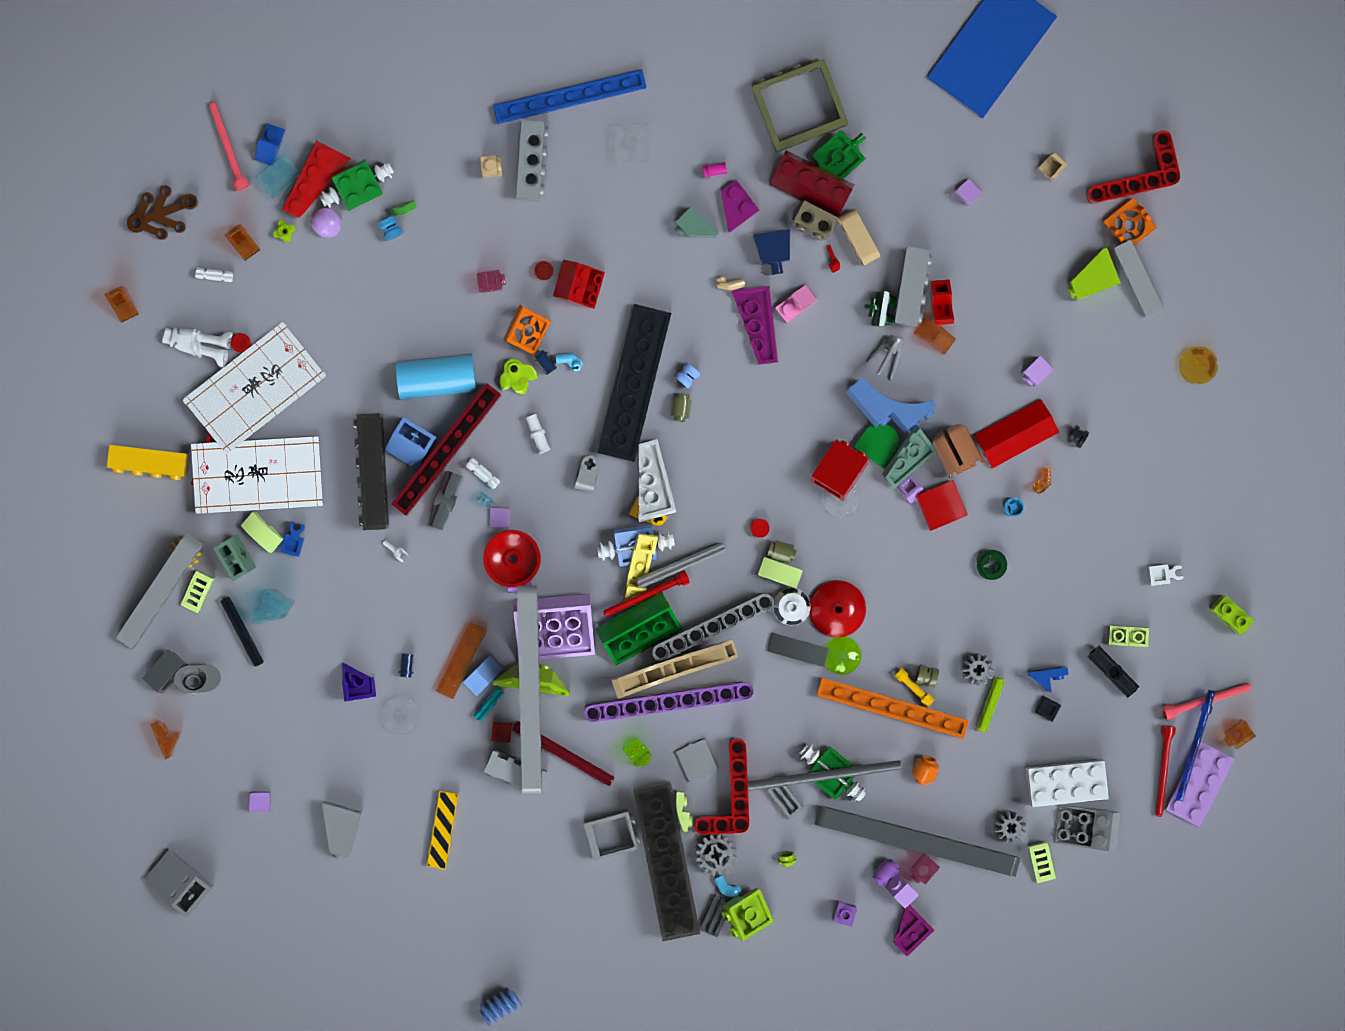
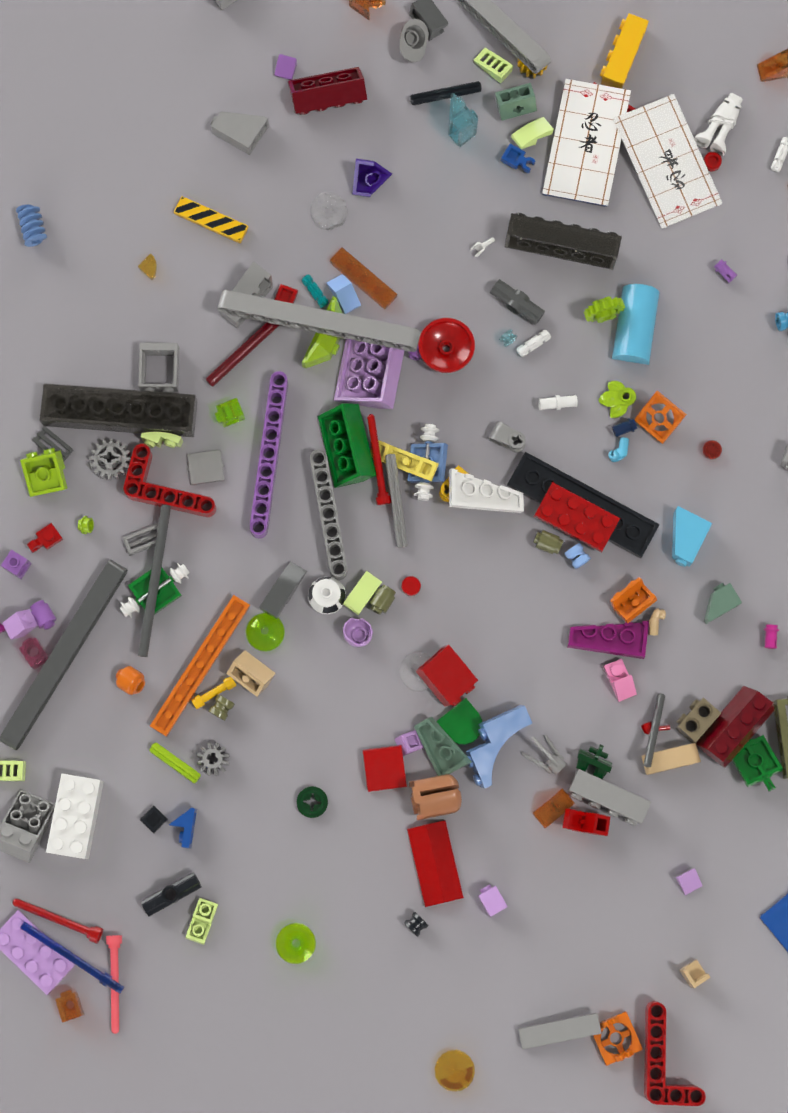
camera: 105 degrees right, 10 degrees down
medium blue slope [385,417,438,470] -> none
dark red brick [391,383,502,516] -> none
dark blue pin [398,654,414,678] -> none
clear pink brick [477,270,506,294] -> none
lavender slope [490,508,510,528] -> none
red slope [553,259,605,309] -> none
tan arch [612,639,738,698] -> none
medium azure arm [714,875,741,898] -> none
magenta wing [721,180,759,233] -> none
dark blue torso [753,229,790,275] -> none
red dish [809,580,866,638] -> none
light grey gear [994,811,1027,844] -> none
dark azure wheel [1003,498,1024,517] -> none
clear orange arm [1032,468,1052,494] -> none
lime slope [1067,248,1121,301] -> none
white plate [1148,564,1183,586] -> none
lime brick [1209,595,1255,635] -> none
none -> red plate [27,523,63,553]
none -> clear yellow tile [138,253,157,280]
none -> tan brick [226,650,276,697]
none -> clear neon green dish [276,923,316,964]
none -> dark red slope [288,67,367,115]
none -> lavender hair [343,618,373,647]
none -> red plate [534,482,620,553]
none -> lime gear [584,296,625,323]
none -> orange bracket [610,577,657,624]
none -> dark grey bar [644,693,665,767]
none -> medium azure slope [672,506,712,567]
none -> medium lavender pin [714,259,737,283]

